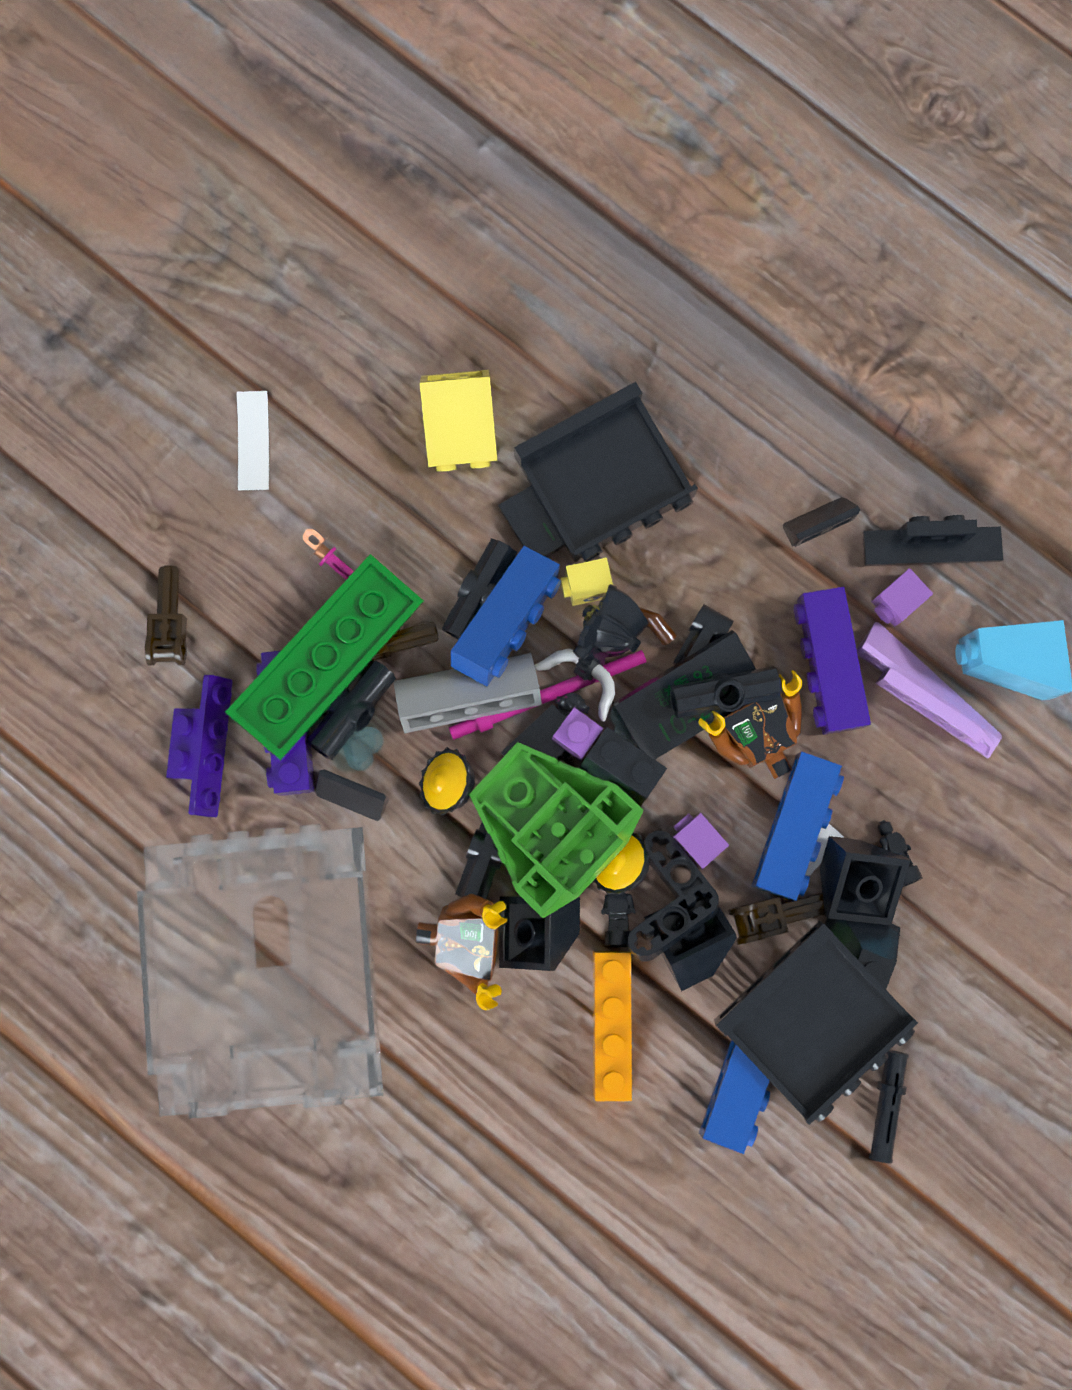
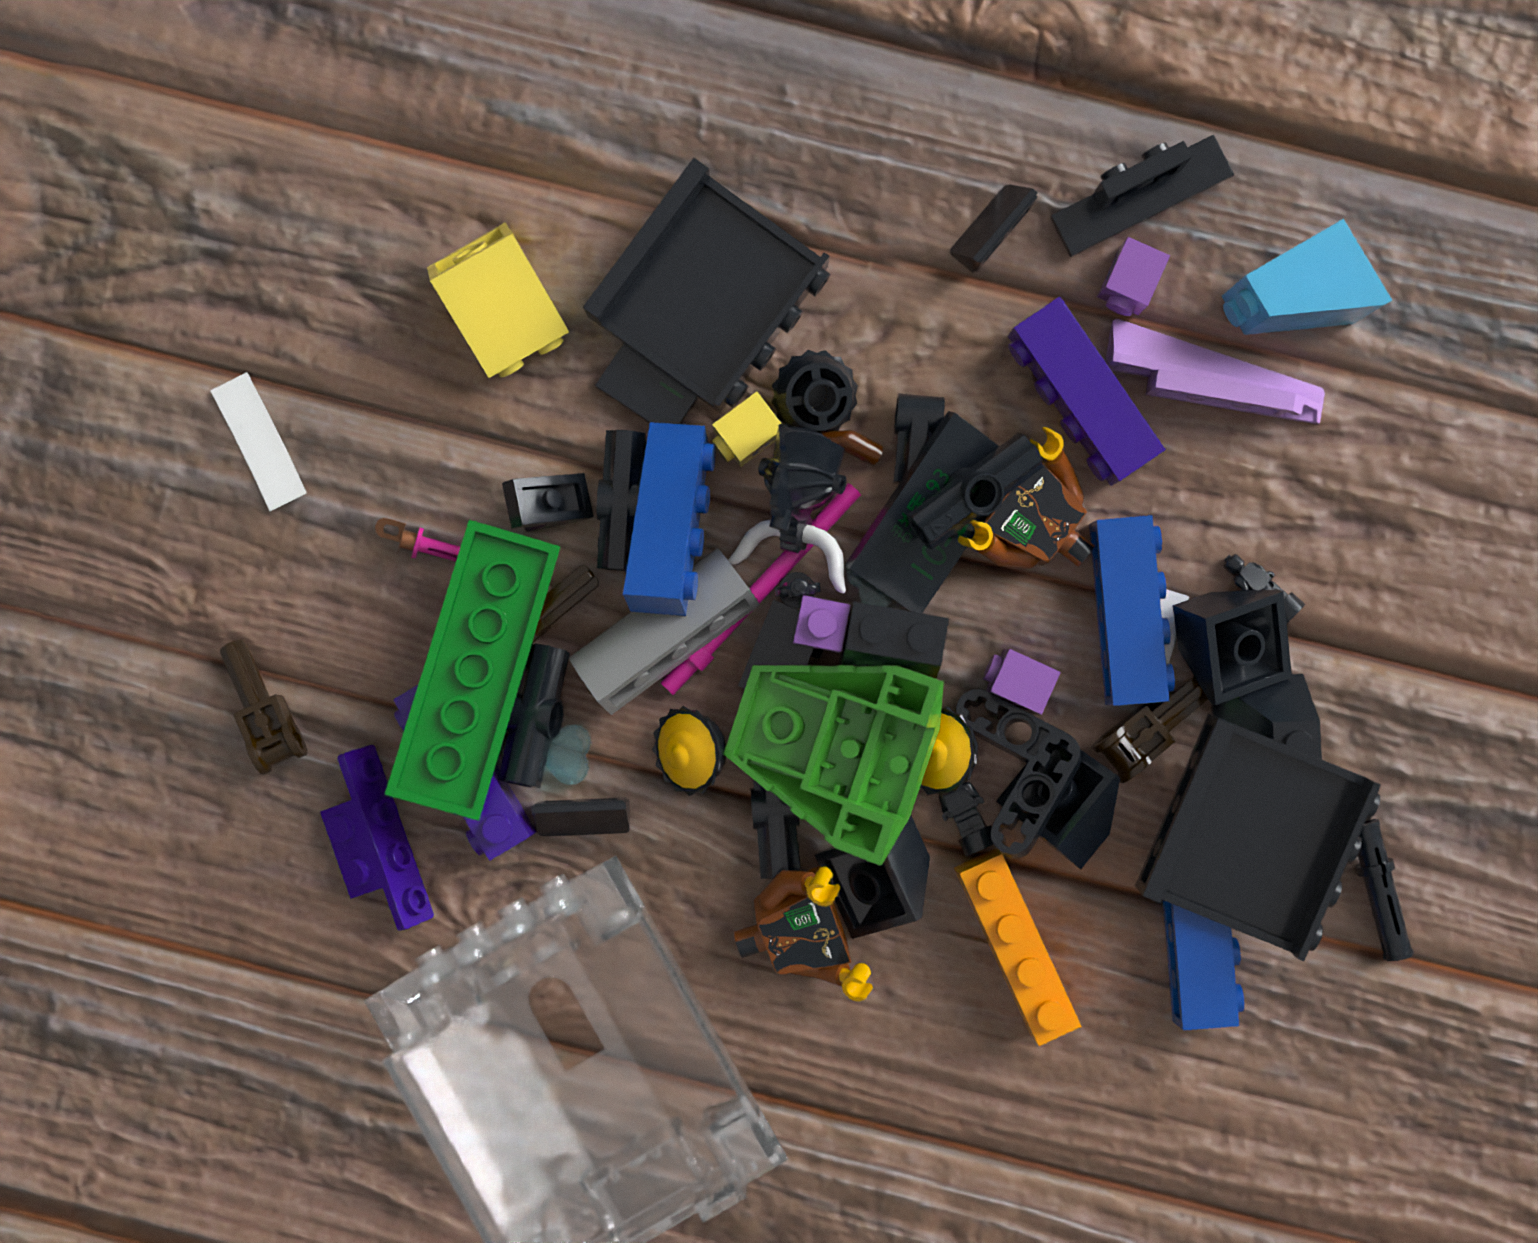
camera: 25 degrees left, 5 degrees up
none -> black slope [502,473,594,532]
none -> black piece [771,350,858,433]

